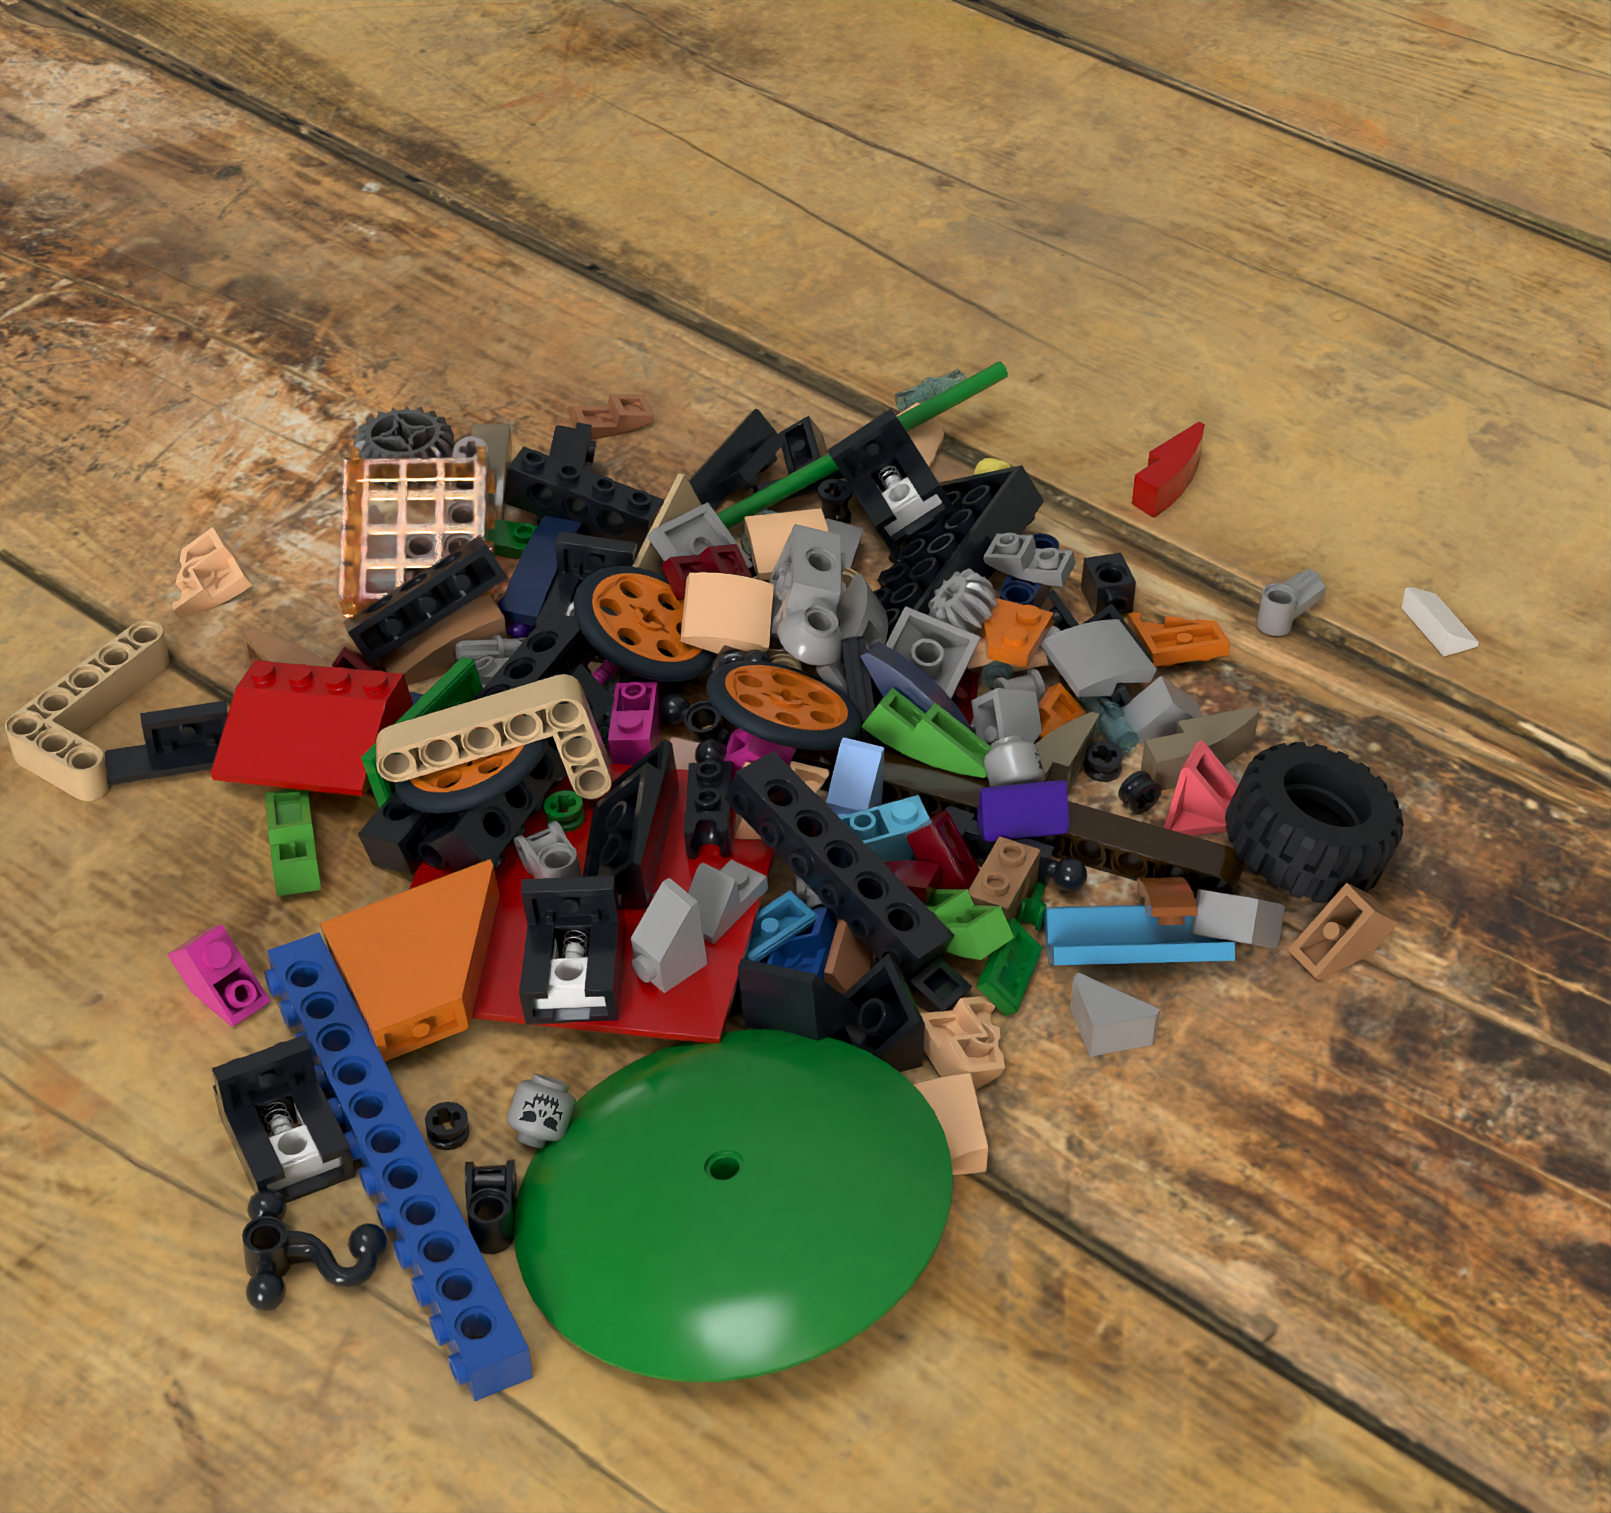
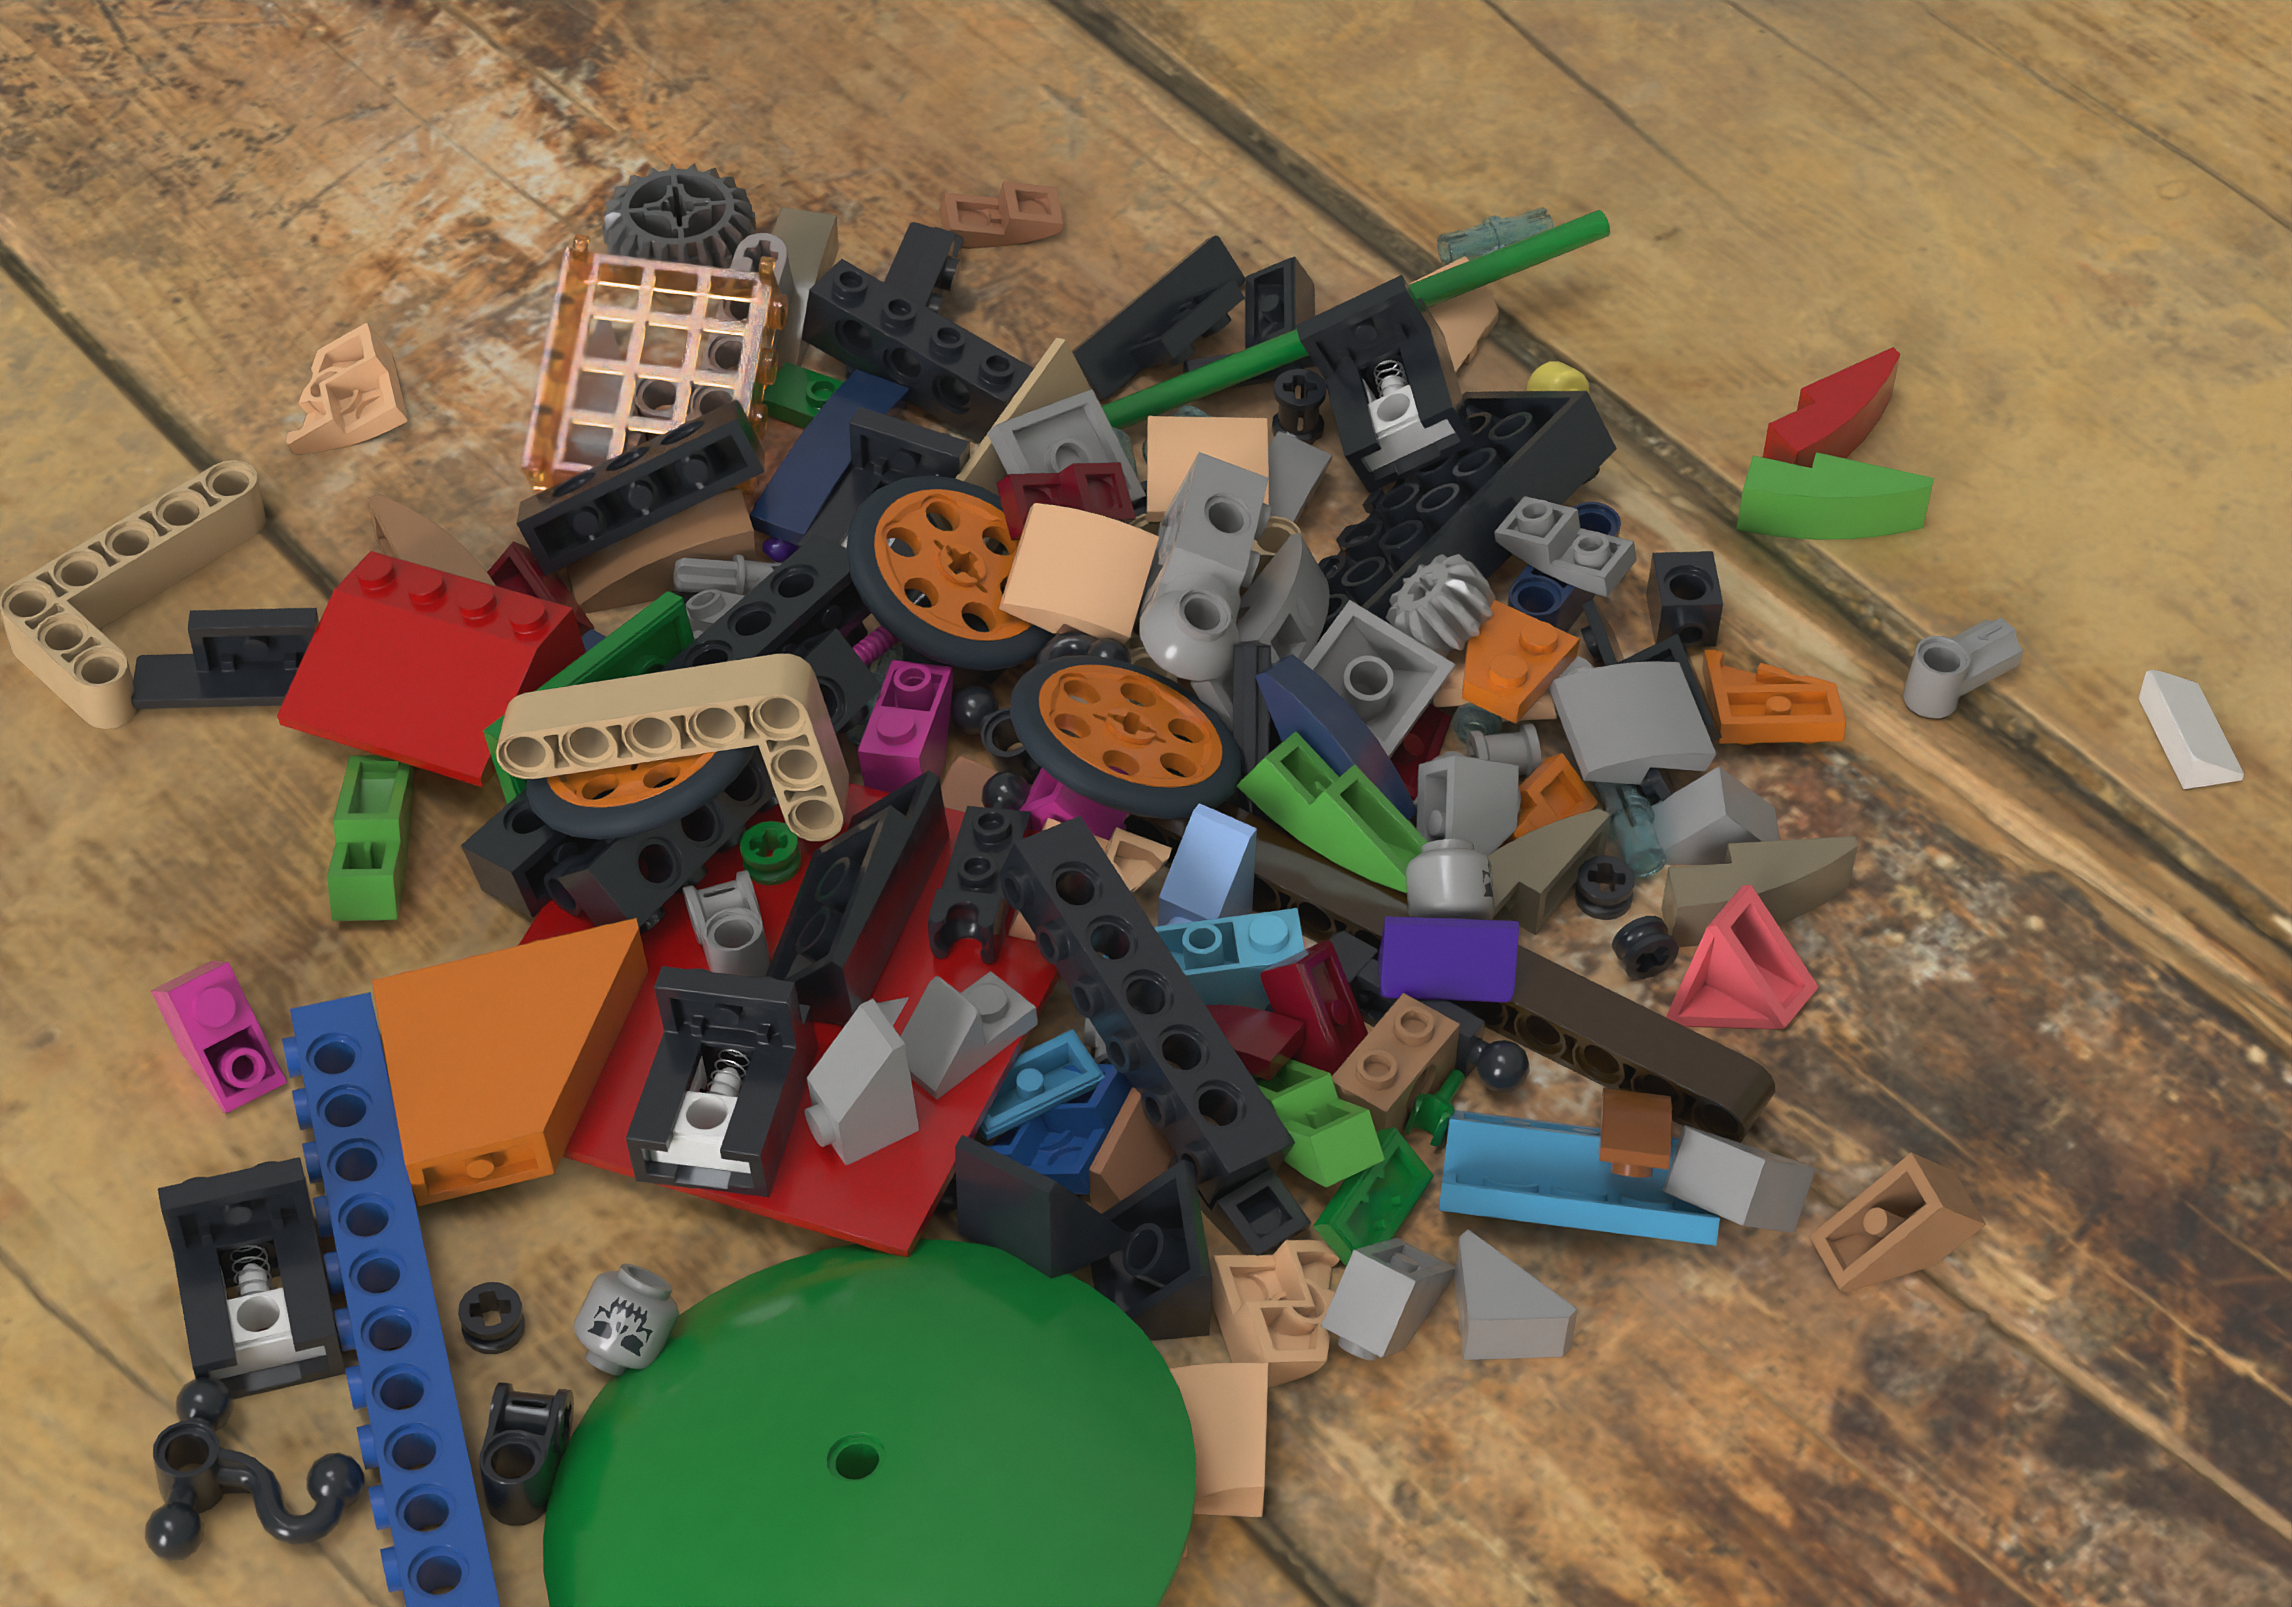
camera: 10 degrees right, 5 degrees up
black tyre [1225,742,1404,903] -> none
none -> light grey slope [1321,1237,1455,1361]
none -> bright green slope [1736,452,1934,540]

